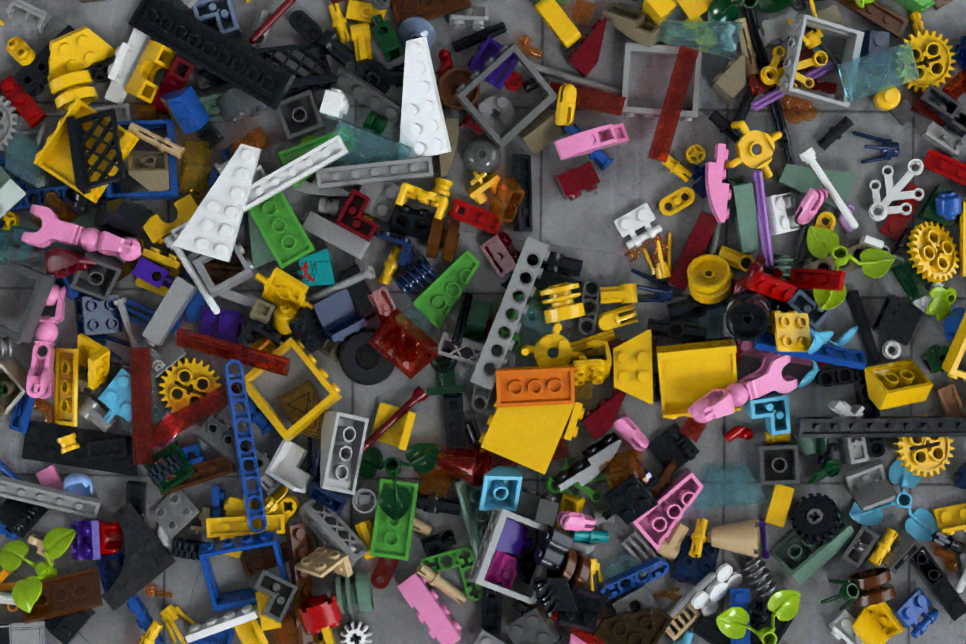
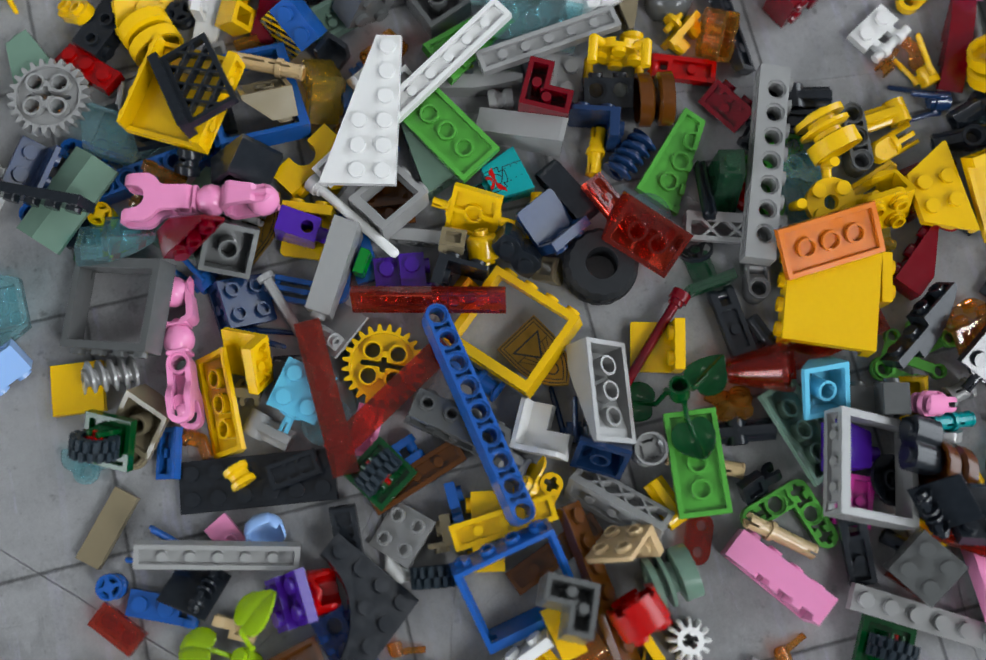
camera: 20 degrees left, 10 degrees down
light grey bar [305,265,376,303] -> none
bright pink arm [613,414,649,451] -> none
none -> green tile [352,247,373,279]

